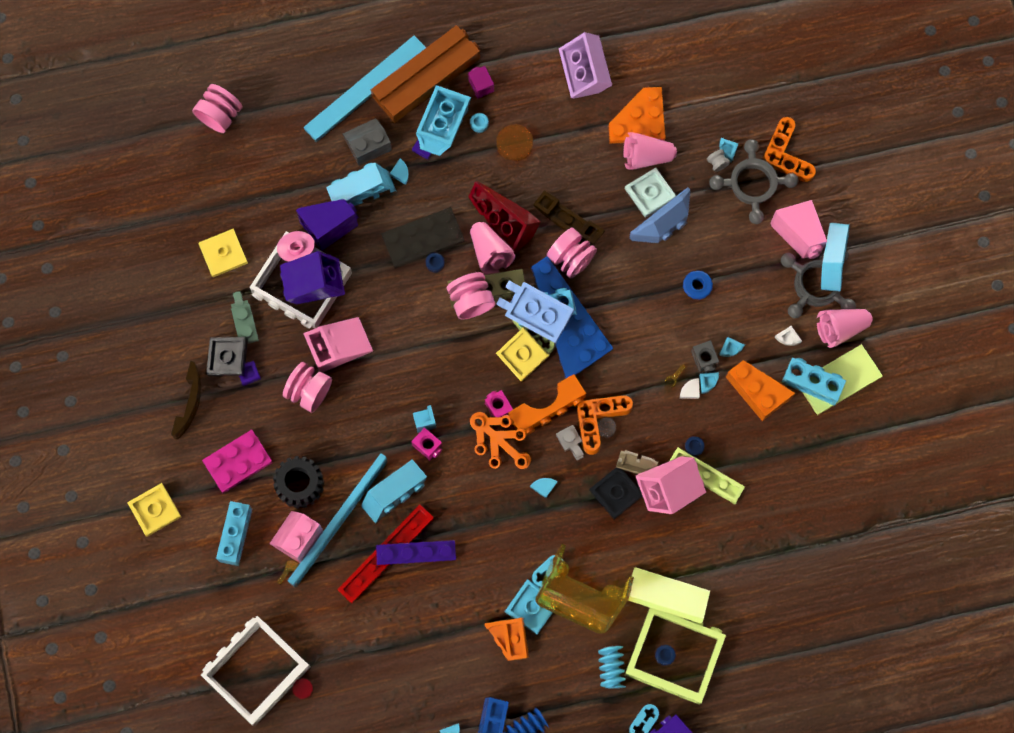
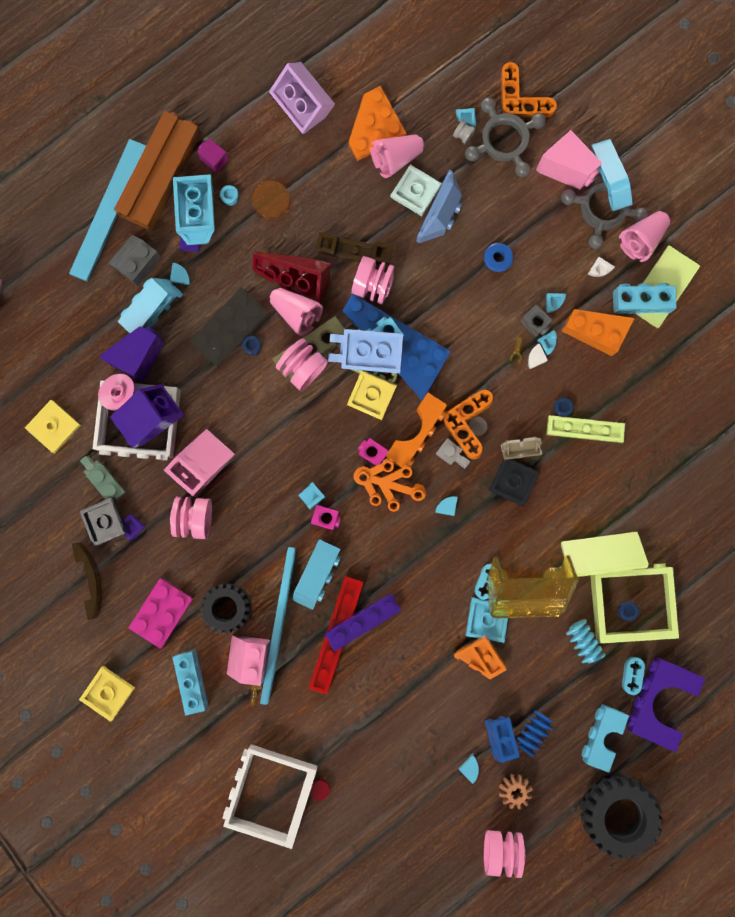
camera: 25 degrees left, 10 degrees up
bright pink slope [636,456,706,514] -> none

